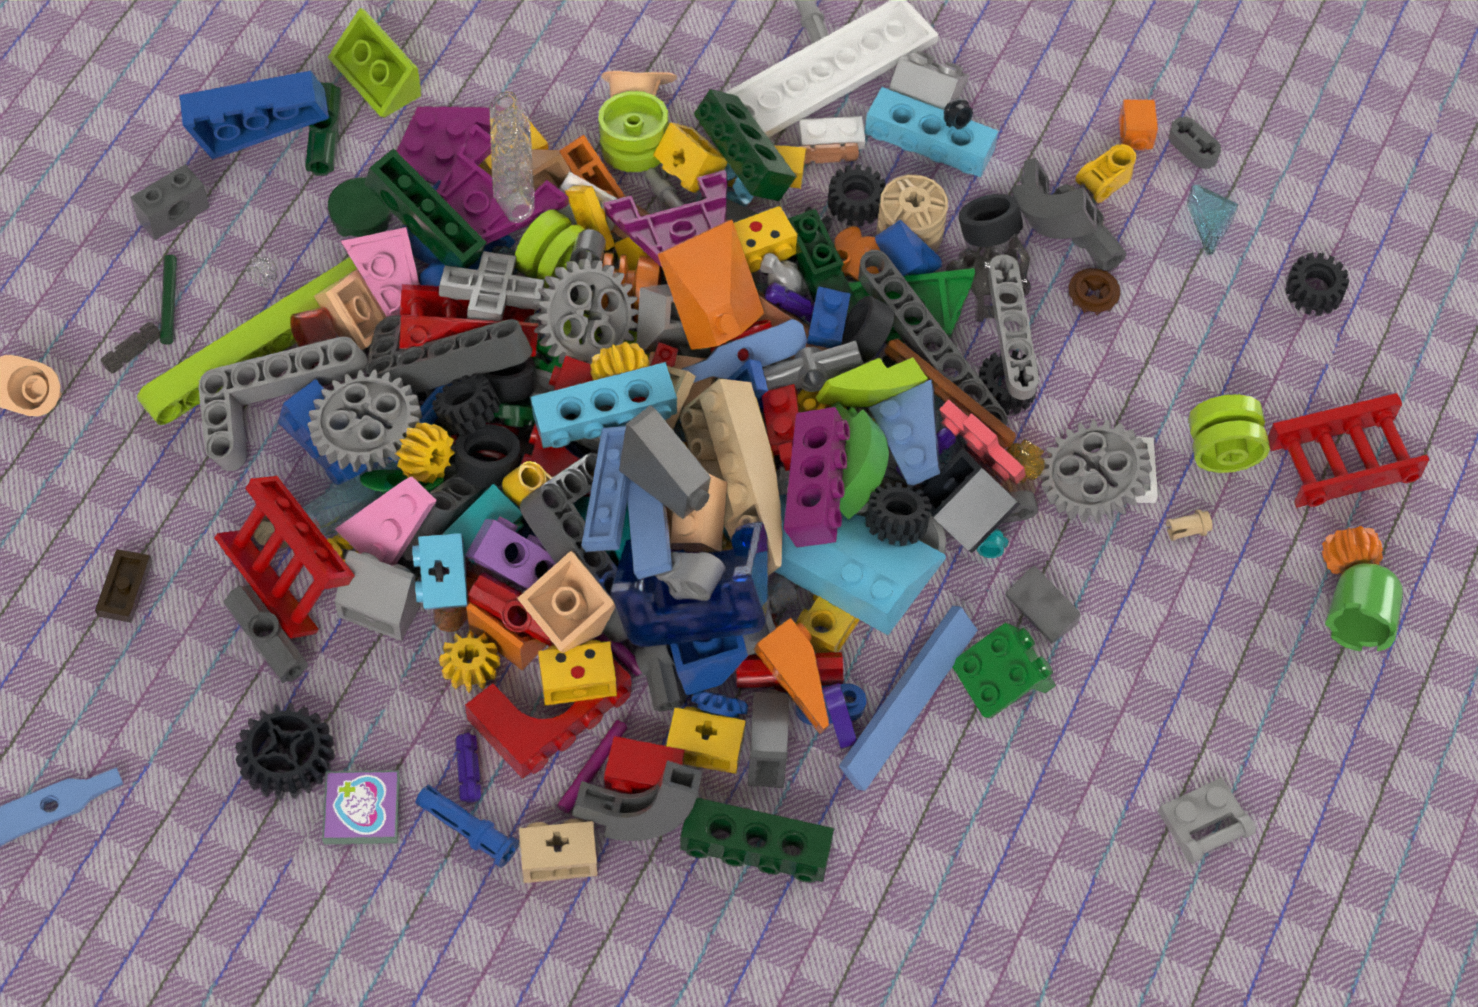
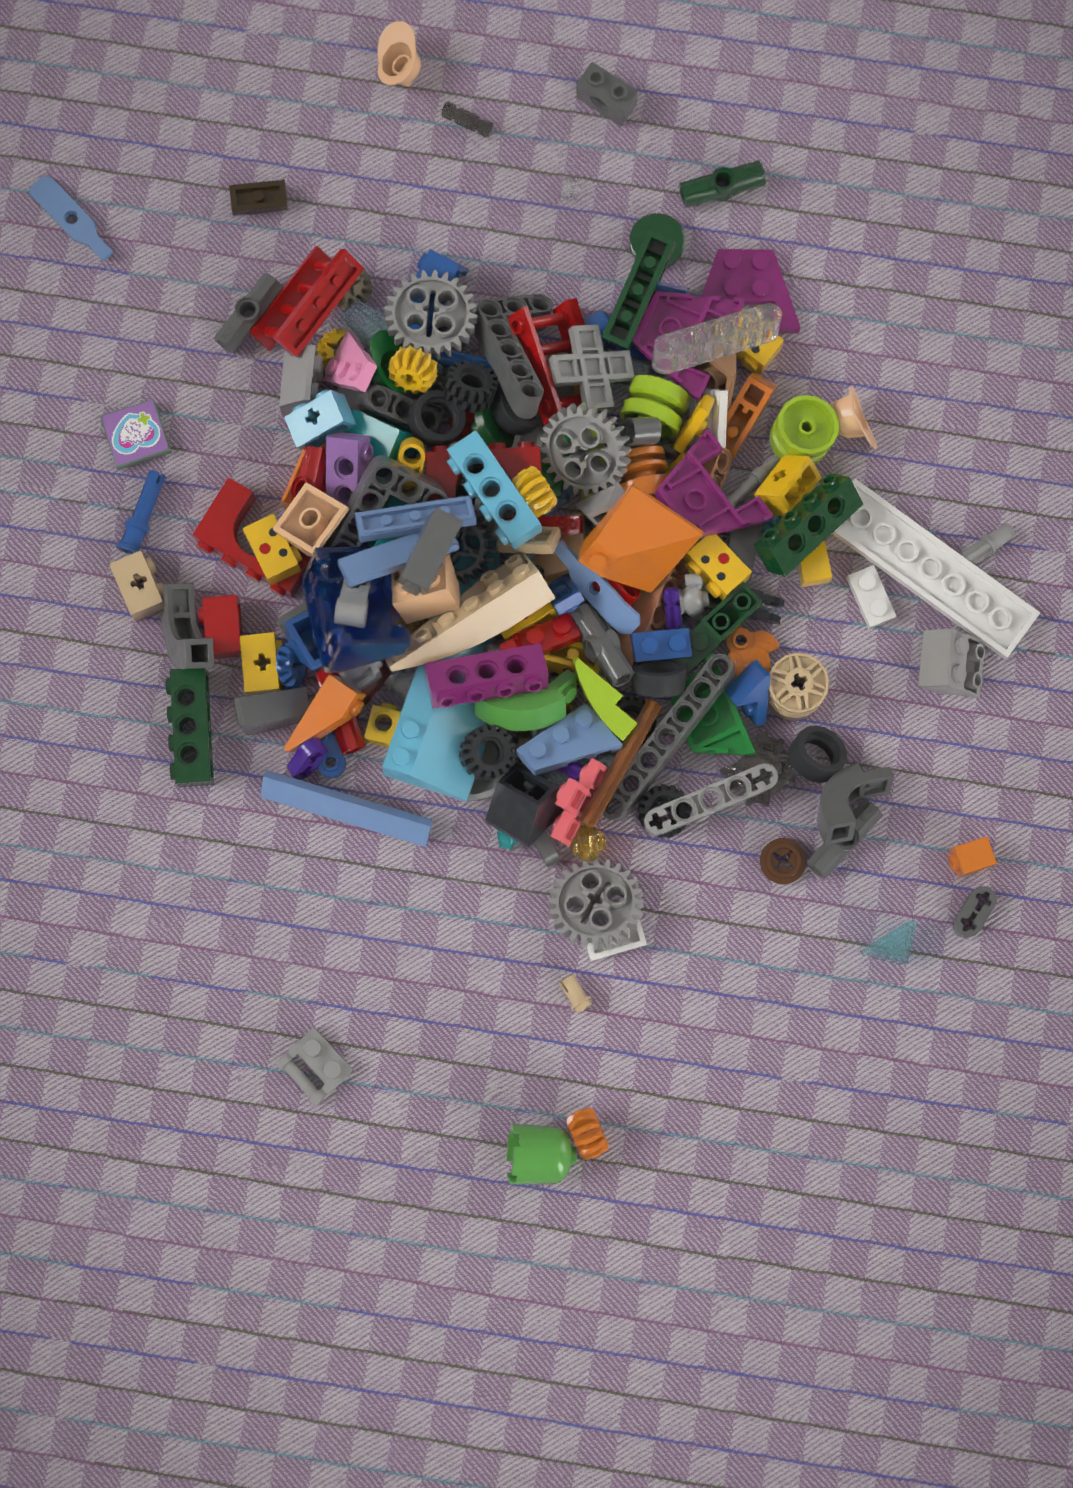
camera: 75 degrees right, 20 degrees up
lime beam [137,257,357,425] -> none
dark green bar [160,255,177,345] -> none
blue wedge [179,71,329,160] -> none
light grey beam [199,337,368,471] -> none
black gear [235,703,335,801] -> none
clear red piece [290,307,336,369] -> none
light nougat slope [314,269,387,350] -> none
lime slope [327,8,421,118] -> none
bright pink wing [341,227,420,317] -> none
yellow gear [439,630,500,693] -> none
dark purple axle [455,733,481,803] -> none
magenta bar [557,720,628,814] -> none
nougat axle [799,143,859,164] -> none
black tyre [827,164,886,227] -> none
medium azure brick [865,87,998,177] -> none
black plate [943,99,973,129] -> none
green bracket [952,622,1056,719] -> none
flat silver slope [1005,566,1081,644] -> none
yellow piece [1075,144,1136,203] -> none
lime wheel [1188,394,1270,473] -> none
red fence [1268,393,1429,508] -> none
black tyre [1285,253,1349,316] -> none

